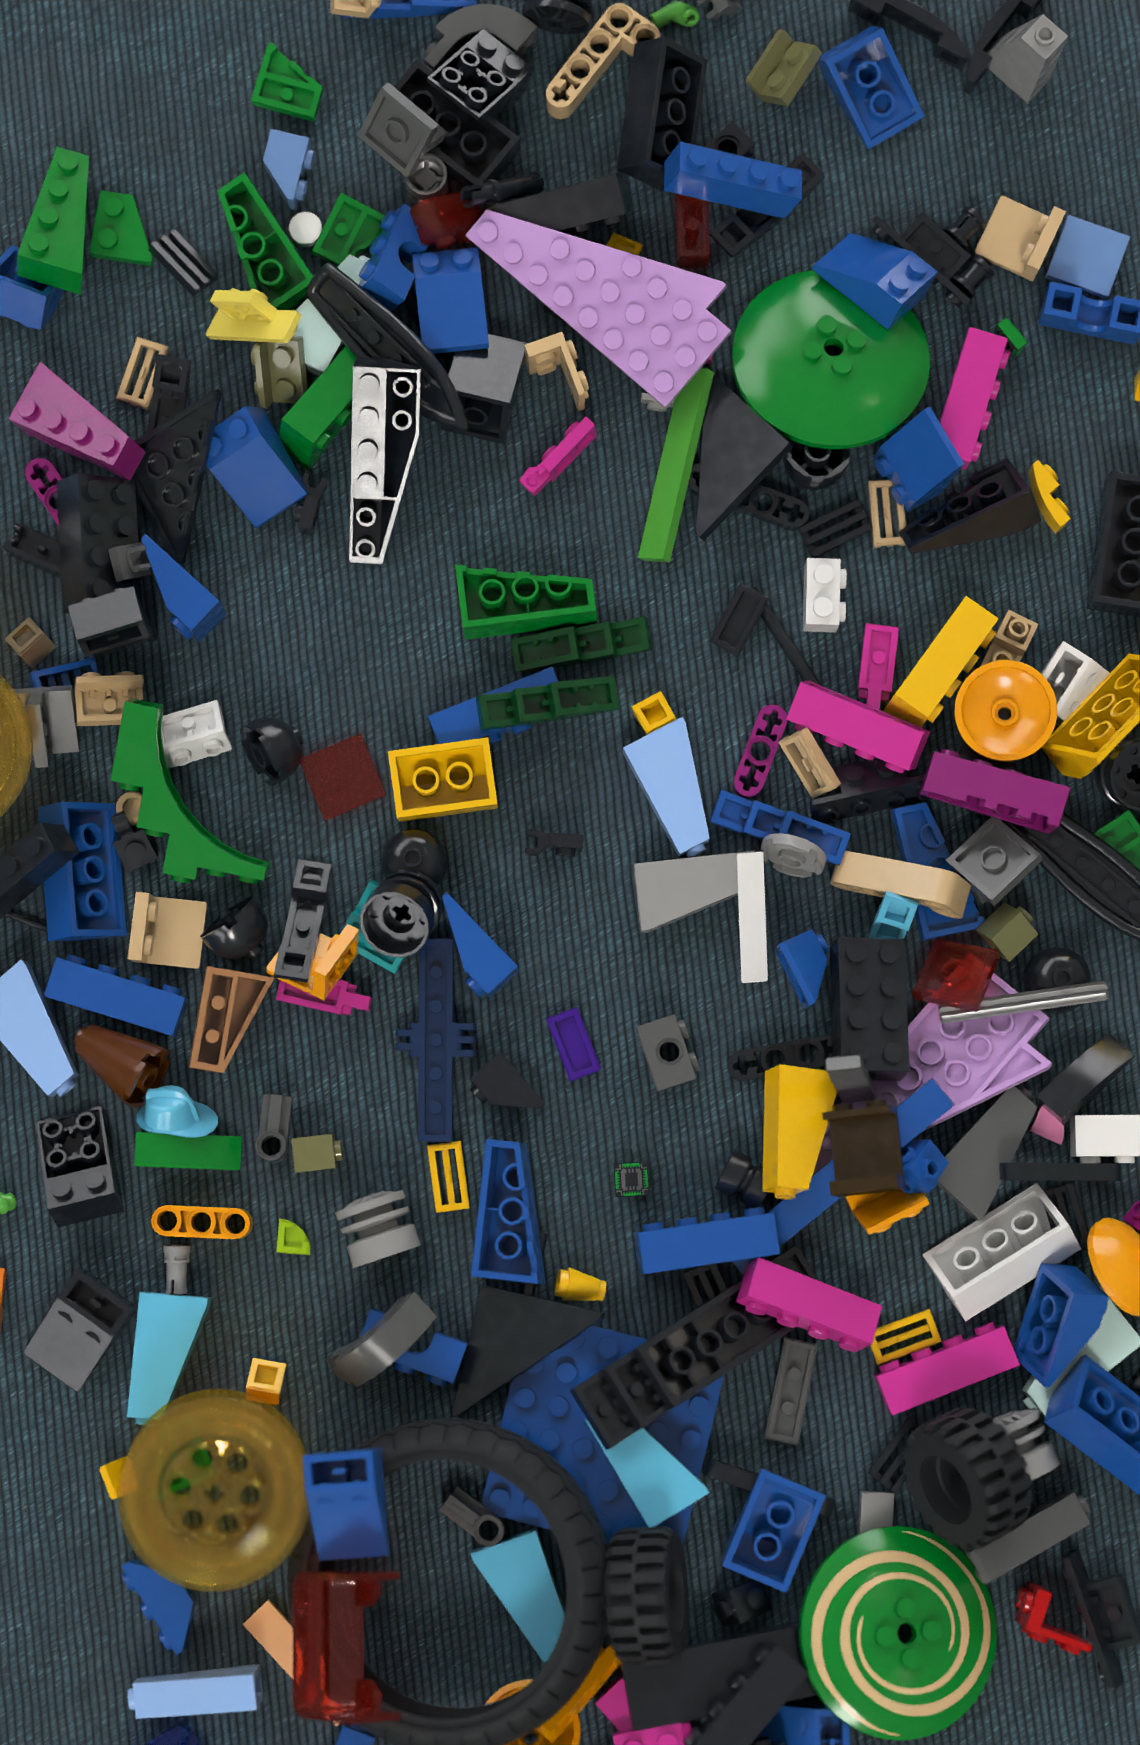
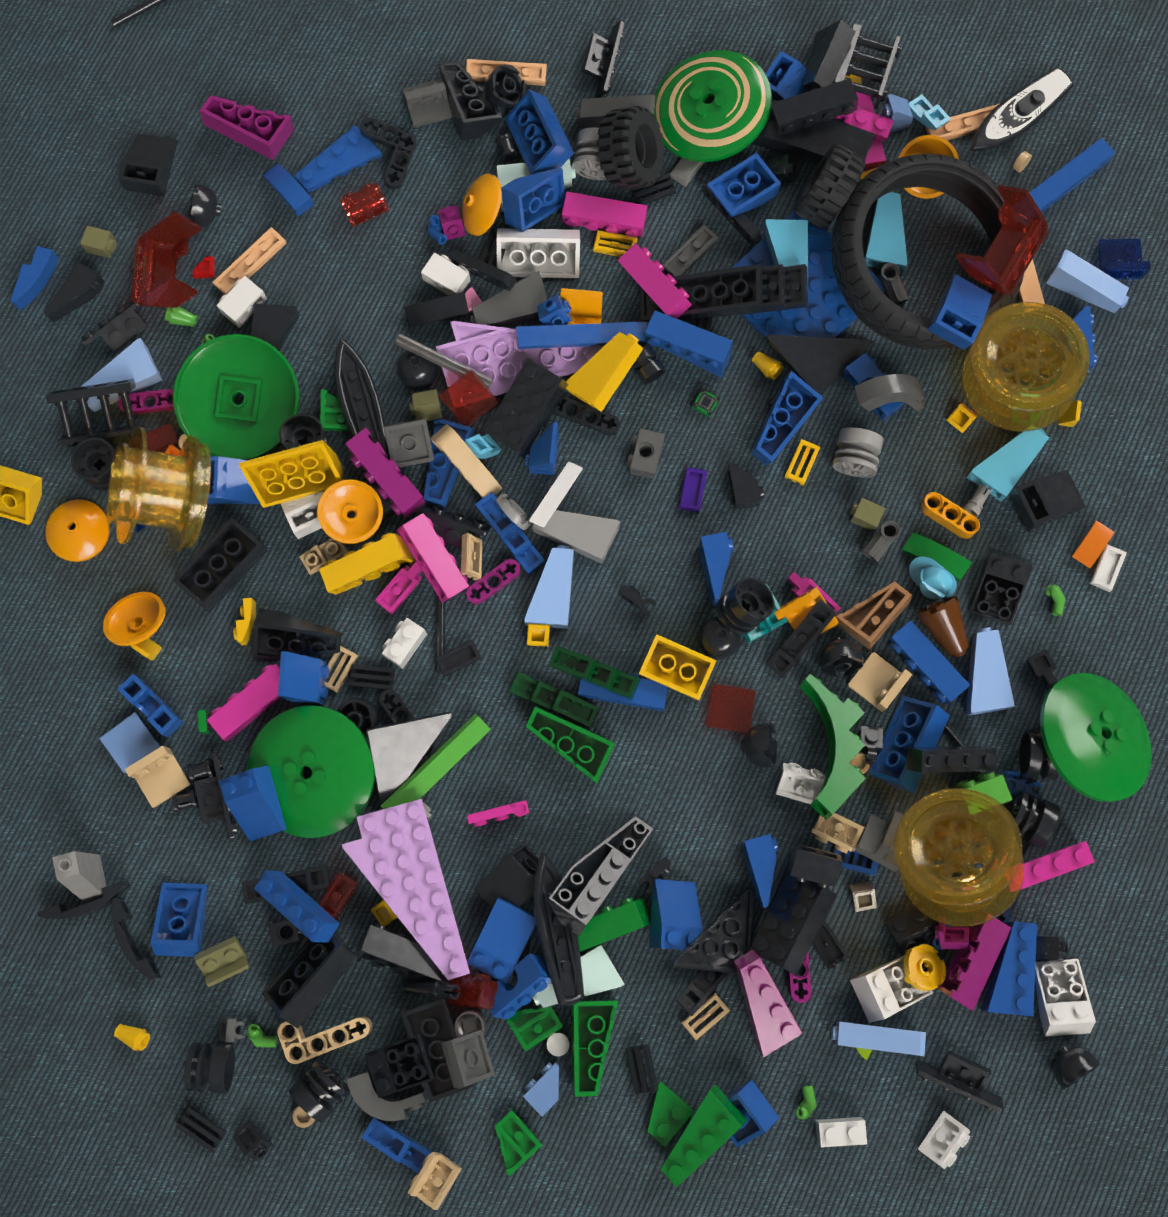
camera: 145 degrees left, 5 degrees down
dark grey tile [108,542,151,582] -> none
light yellow bracket [206,288,302,343] -> none
olive bracket [251,336,308,408] -> none
lime tile [276,1218,311,1255] -> none
dark blue hinge [395,939,476,1142] -> none
tan bracket [524,332,589,411] -> none
dark brown panel [822,1100,906,1197] -> none
dark grey tile [826,1055,877,1103] -> none
red bracket [1014,1580,1093,1655] -> none

